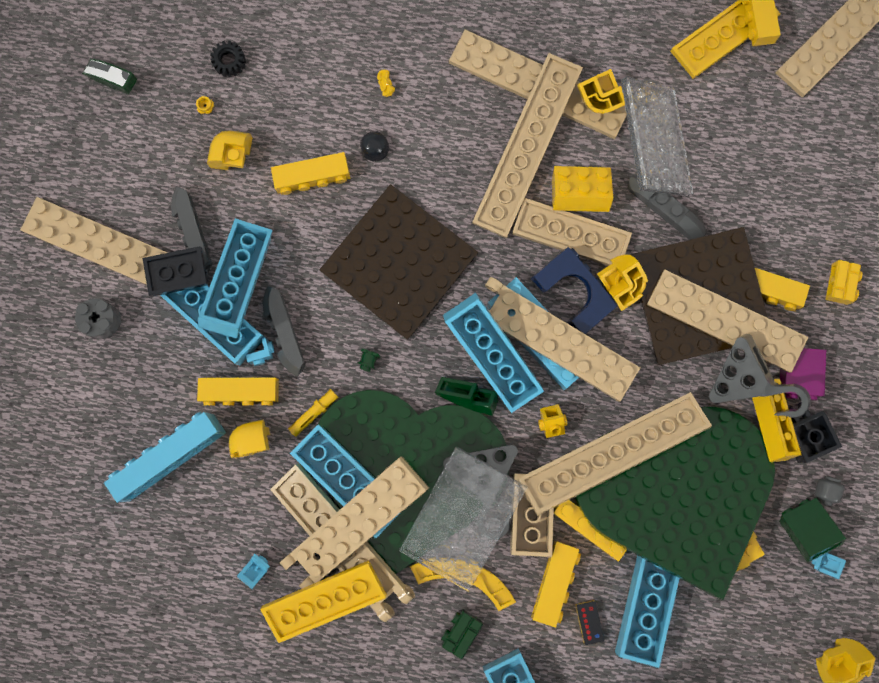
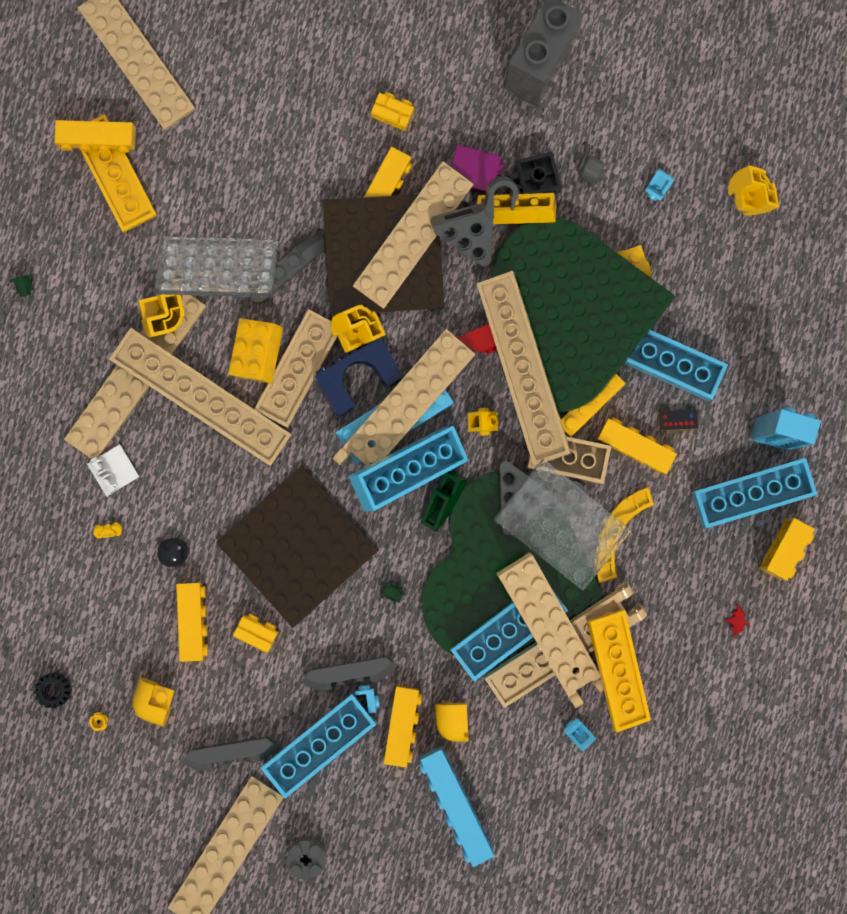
camera: 80 degrees left, 5 degrees up
slope [82,58,137,95] -> none
black plate [142,246,208,297] -> none
medium azure brick [198,218,272,338] -> none
yellow pin [288,389,338,437] -> none
dark green brick [440,609,483,660] -> none
dark green brick [779,498,846,563] -> none
none -> white hinge [87,444,139,497]
none -> yellow brick [233,613,279,653]
none -> red slope [458,324,497,355]

